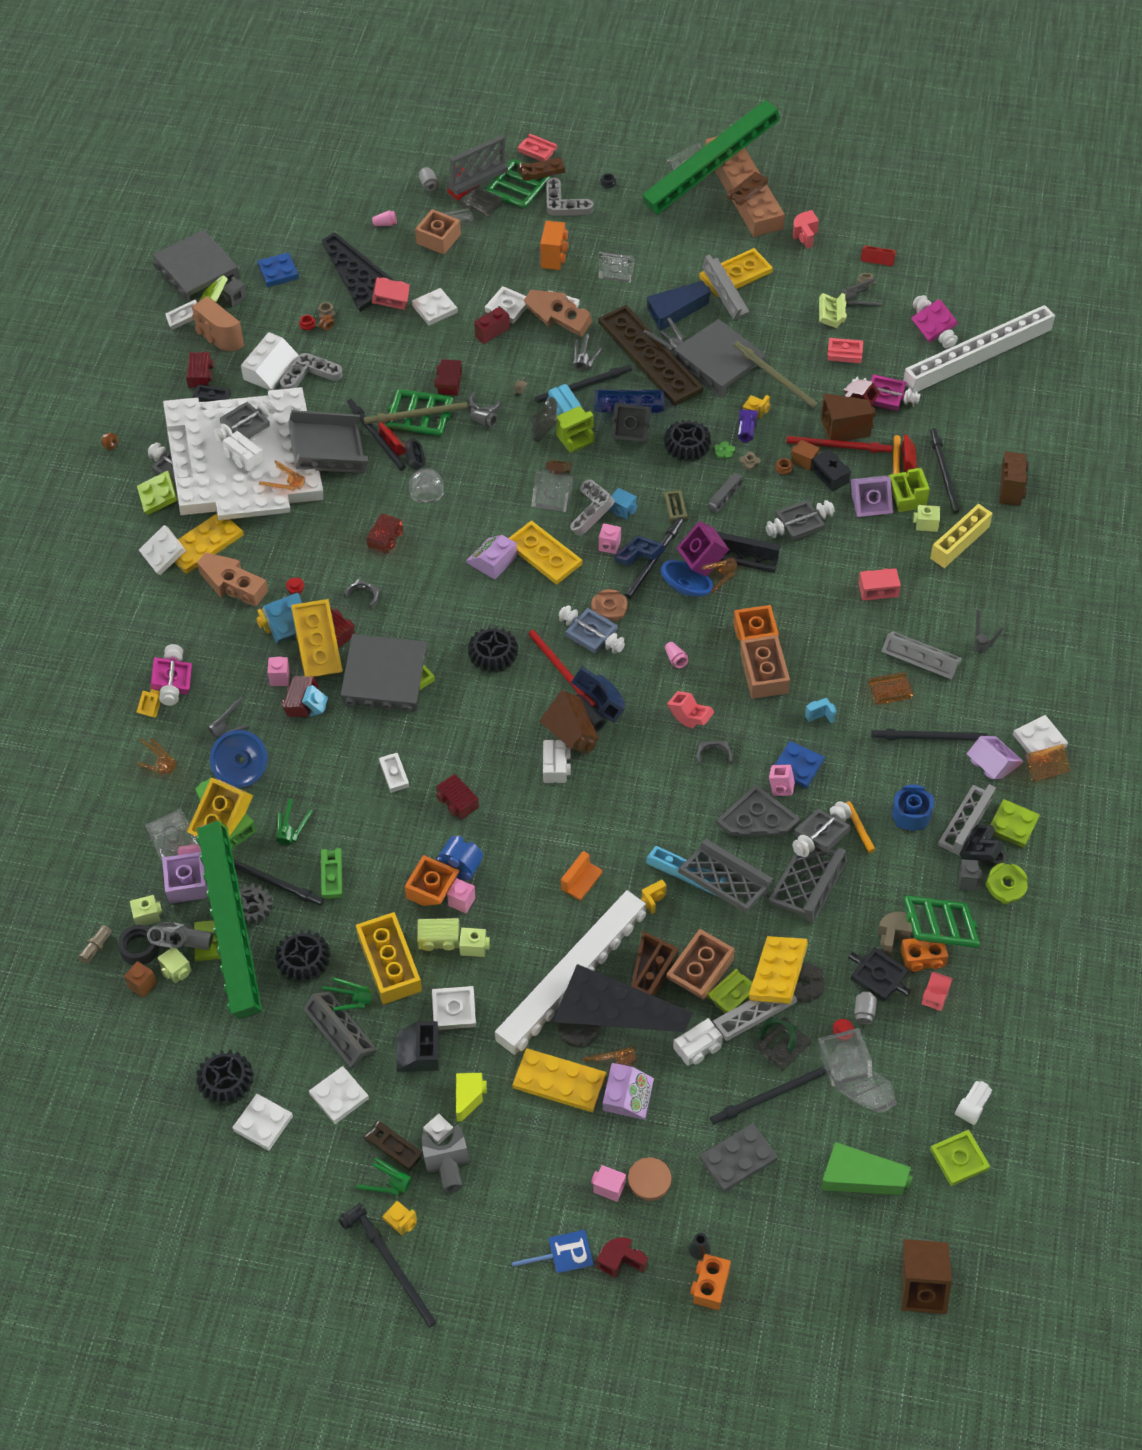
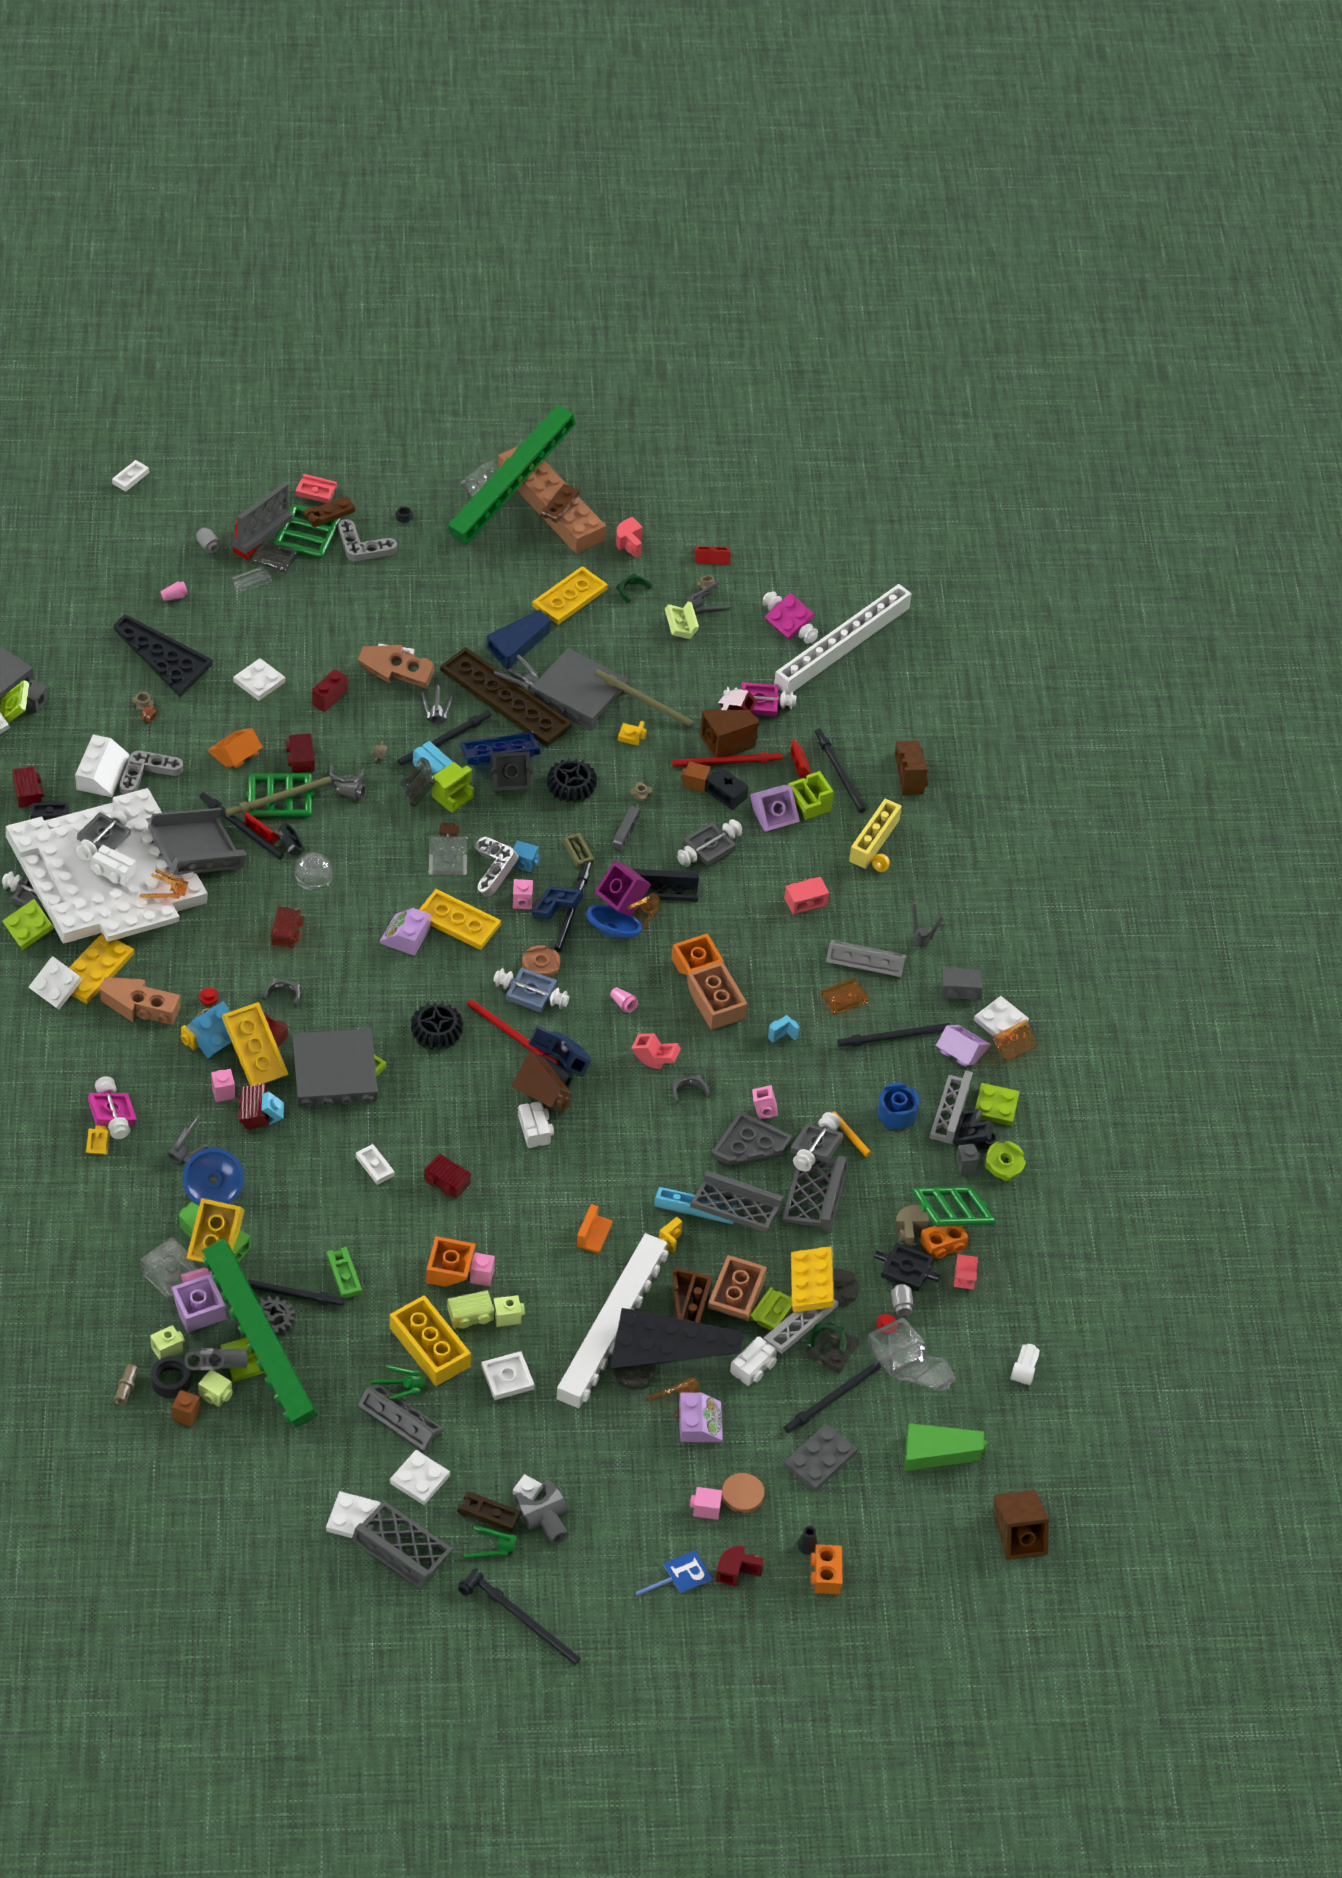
camera: 20 degrees left, 5 degrees down
clear orange plant [137,738,177,775] -> none
nougat brick [192,296,244,351] -> none
black gear [196,1049,254,1106] -> none
blue plate [257,252,299,287] -> none
green plant [275,799,313,845] -> none
black gear [275,929,331,983] -> none
red plate [299,315,316,330] -> none
coral brick [372,277,410,310] -> none
yellow bracket [382,1201,417,1236] -> none
black slope [396,1021,439,1072] -> none
nougat brick [415,209,461,255] -> none
blue brick [436,836,483,881] -> none
neon yellow slope [456,1073,487,1122] -> none
white plate [485,286,527,324] -> none
yellow plate [512,1048,606,1113] -> none
orange brick [540,221,568,270] -> none
clear slope [599,251,635,283] -> none
light grey fence [702,255,749,320] -> none
bright green plant [714,441,735,459] -> none
dark purple piece [738,409,758,443] -> none
dark orange plate [775,458,793,475] -> none
blue plate [775,741,824,789] -> none
coral plate [827,338,863,363] -> none
light orange bar [893,435,901,474] -> none
yellowish green brick [913,505,940,532] -> none
lime plate [930,1130,990,1187] -> none
none -> white plate [112,460,149,492]
none -> orange slope [208,728,263,768]
none -> dark grey fence [352,1501,453,1589]
none -> dark green cap [616,573,652,603]
none -> yellow plate [871,854,890,872]
none -> dark grey brick [941,968,982,1000]

